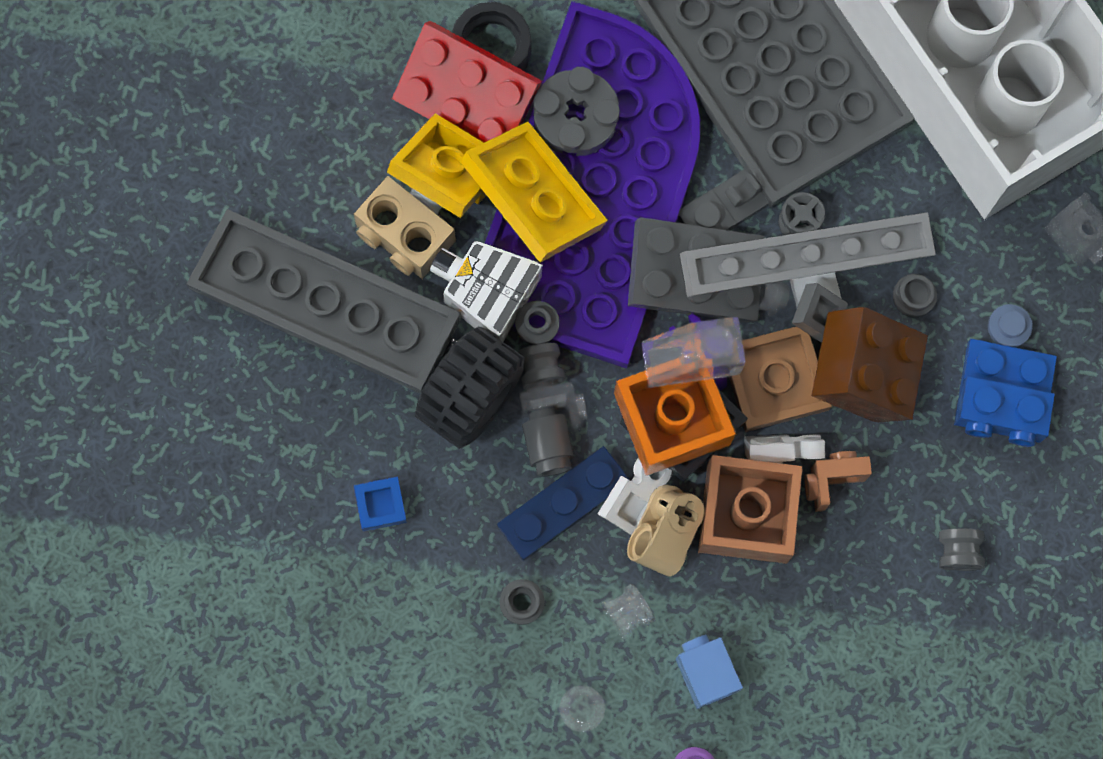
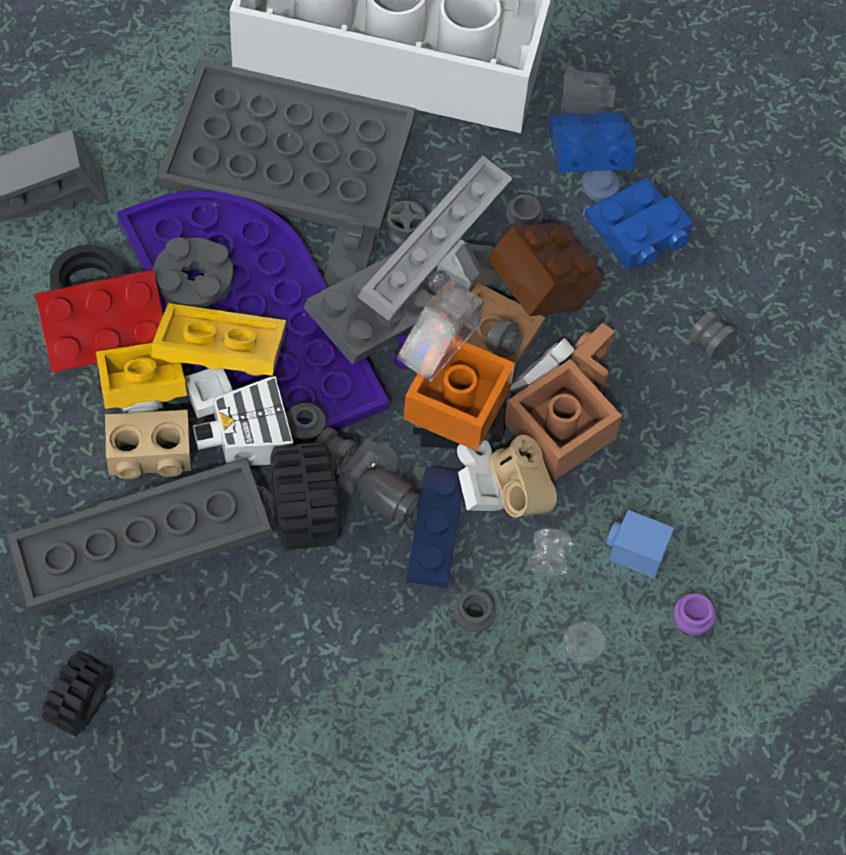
camera: 45 degrees left, 15 degrees down
blue plate [354,477,407,532] -> none
none -> black tyre [42,650,114,737]
none -> white plate [184,369,233,418]
none -> dark grey plate [486,320,522,359]
none -> blue plate [549,112,636,173]

